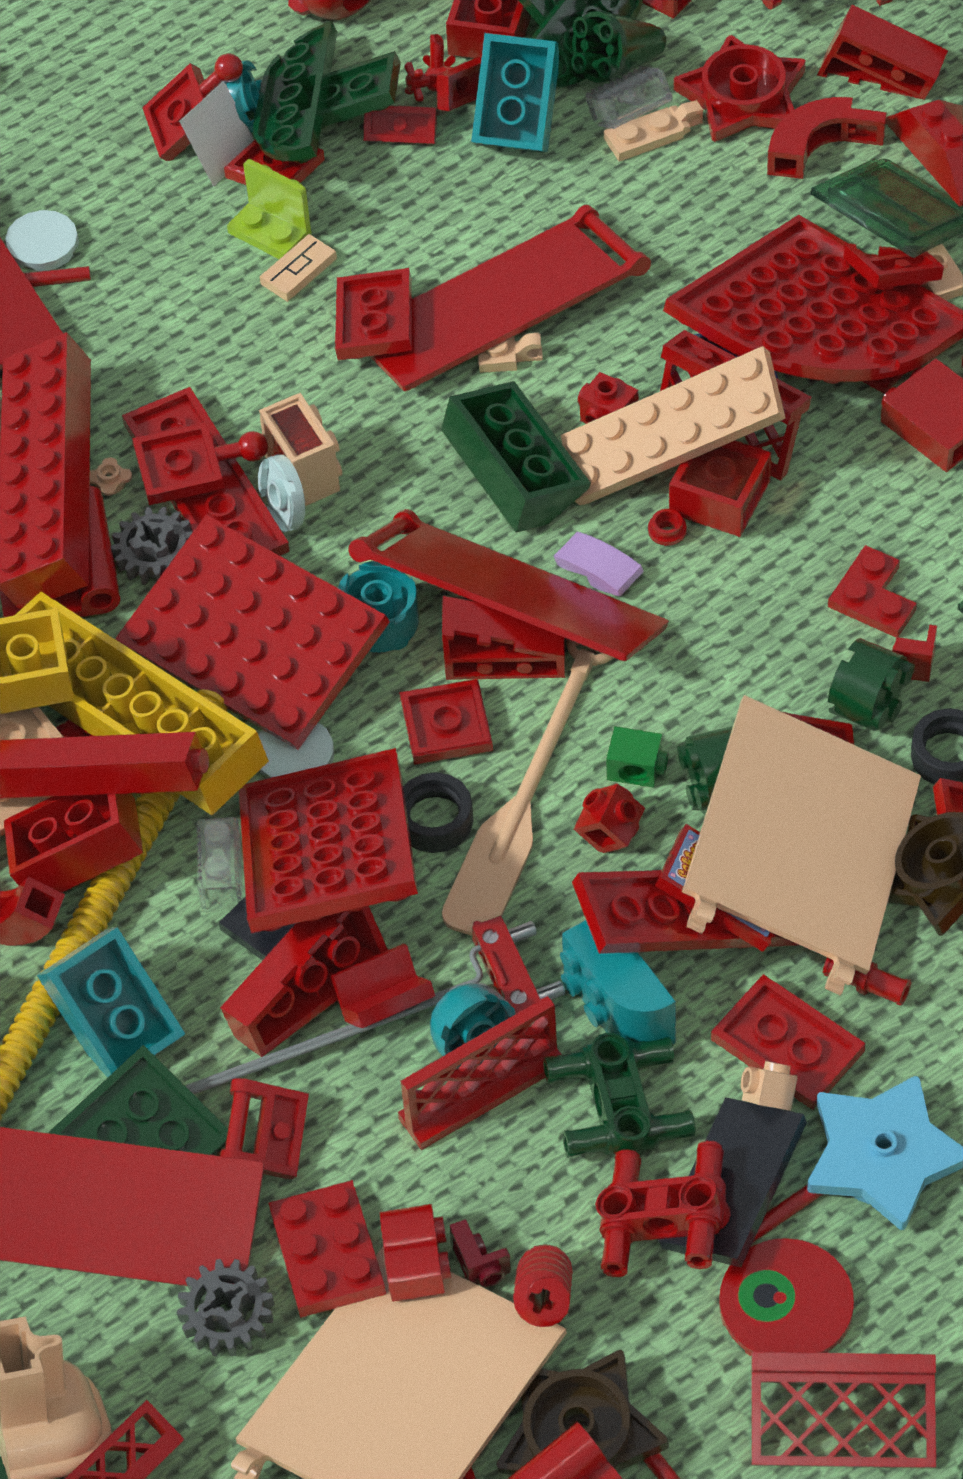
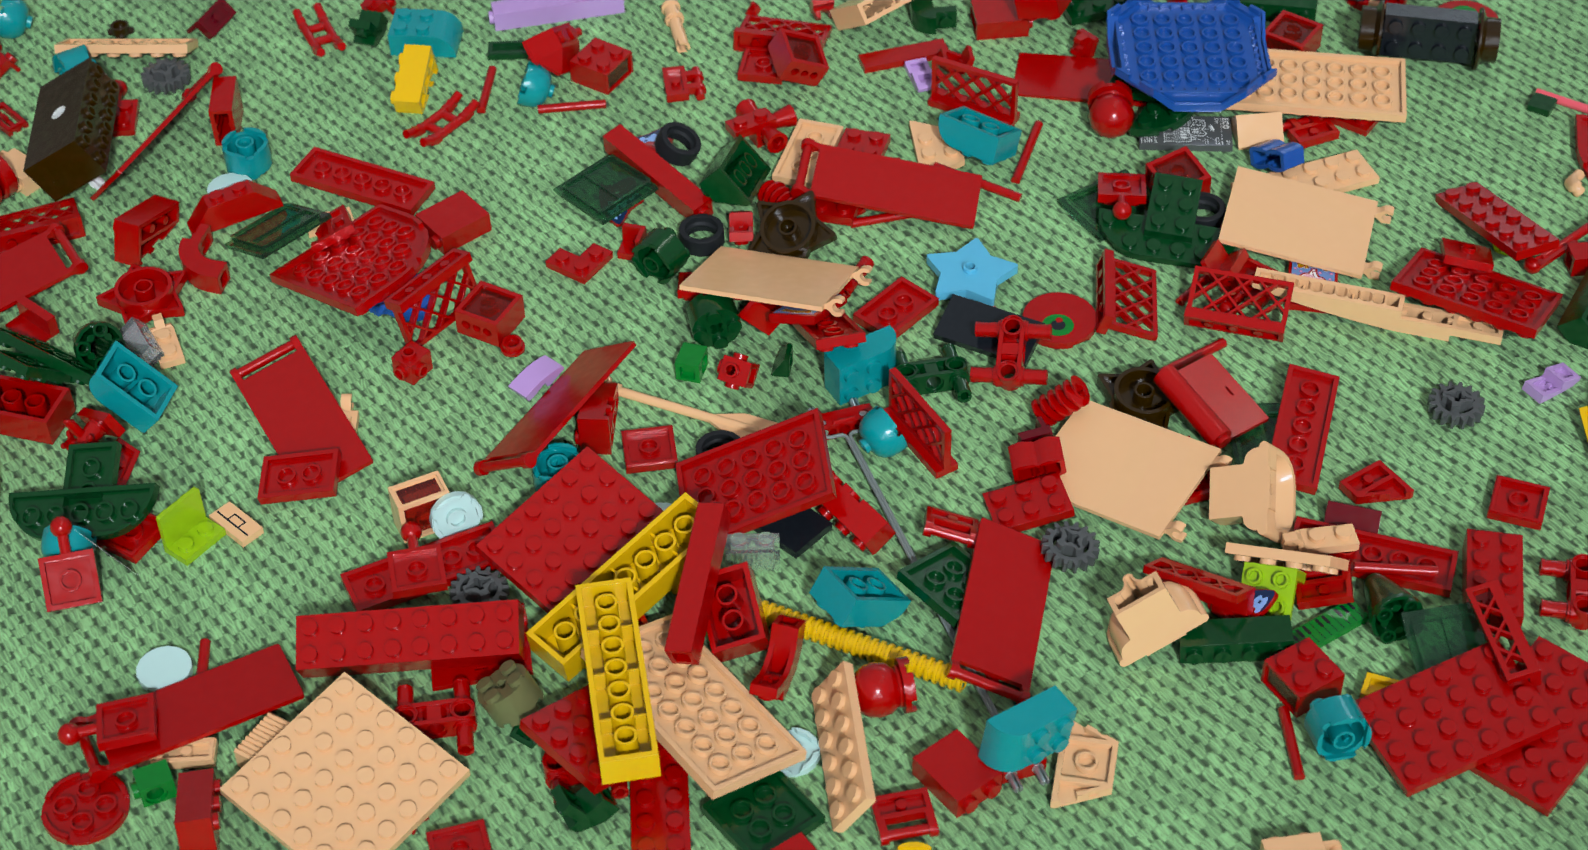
camera: 90 degrees left, 10 degrees down
red panel [330,943,436,1029] -> none
dark green slope [441,381,591,533] -> none
light nougat plate [561,346,785,505] -> none
light nougat plate [741,1061,798,1111] -> none

